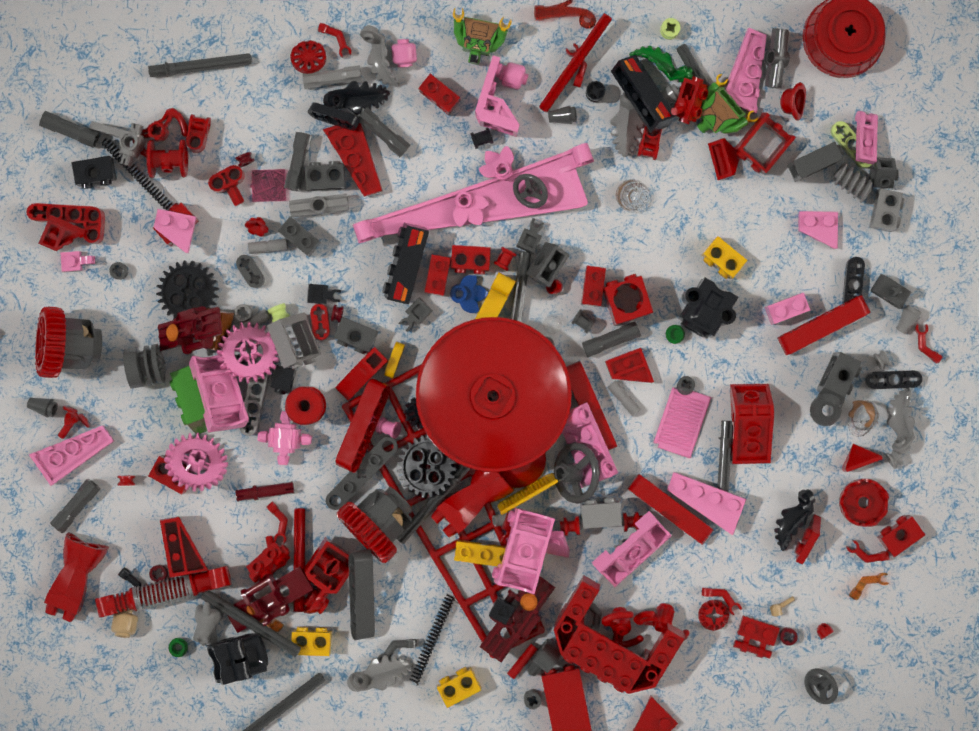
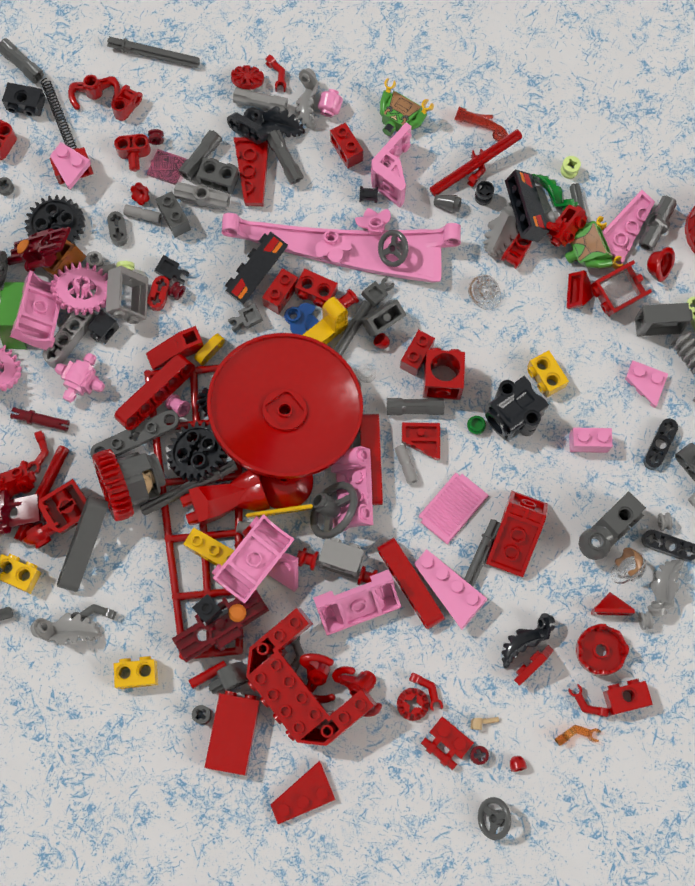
camera: 20 degrees right, 15 degrees down
light grey piece [89,121,145,167] -> none
red hose [146,139,188,178] -> none
red hose [285,386,326,425] -> none
dark grey brick [334,317,379,355] -> none
black piece [409,594,455,686] -> none
bright pink head [499,62,529,90] -> none
dark grey bush [571,309,596,334] -> none
dark grey bush [677,376,695,395] -> none
red beam [777,295,871,355] -> none

